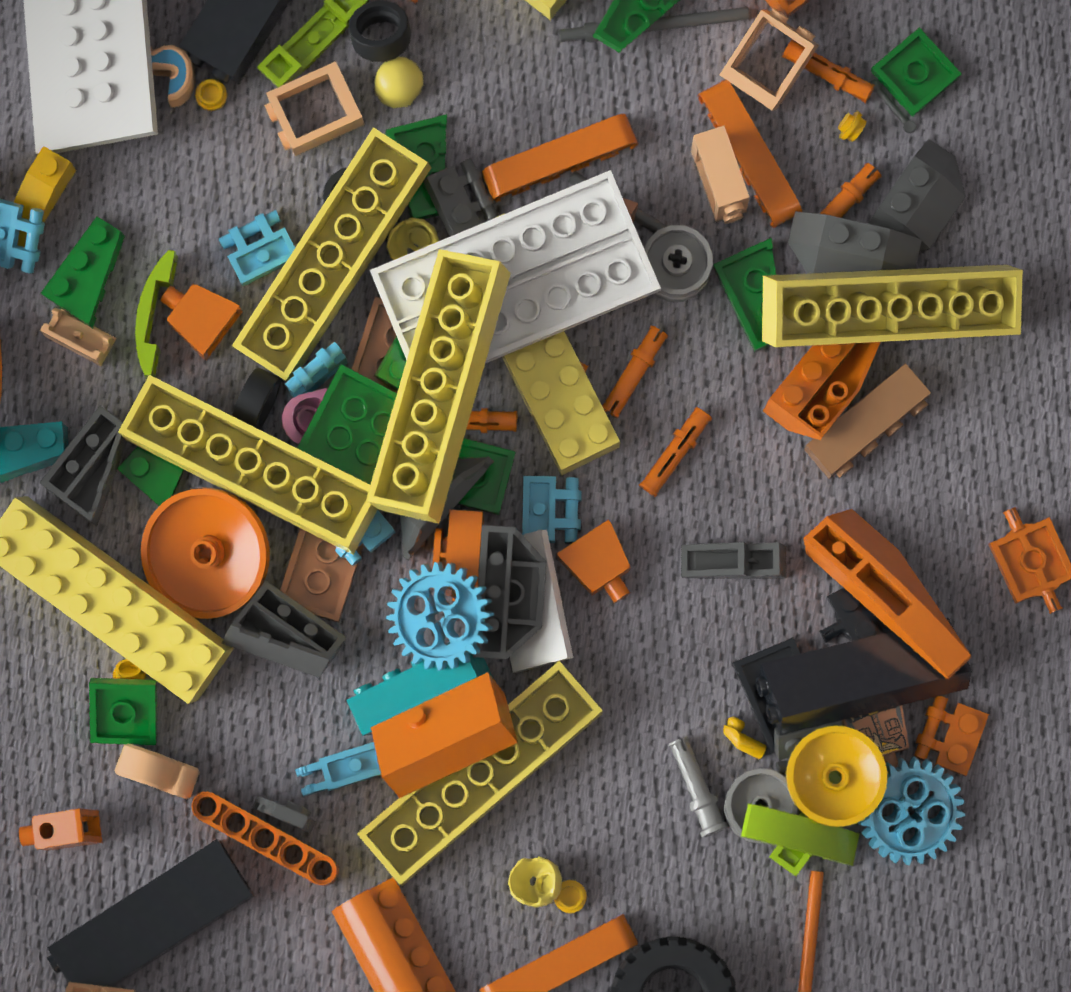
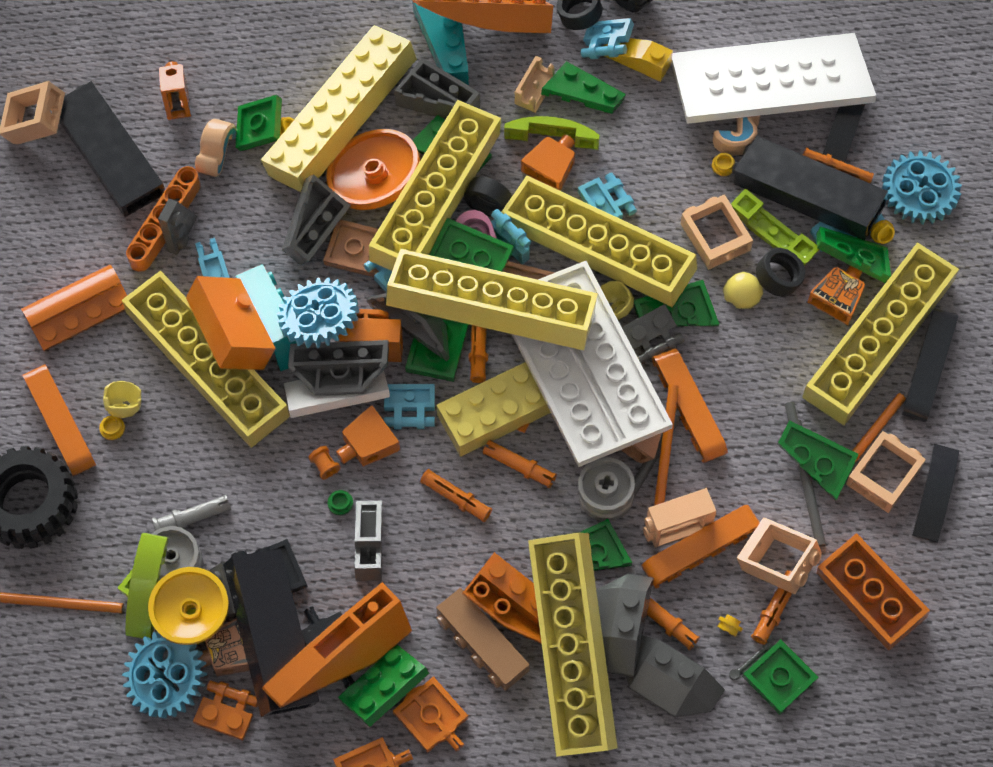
camera: 85 degrees right, 15 degrees down
yellow arm [723,716,766,759] -> none
none -> orange bush [308,446,341,480]
none -> green plate [327,490,353,516]
none -> green plate [338,645,430,727]
none -> orange plate [393,676,468,753]
none -> orange piece [654,385,679,506]

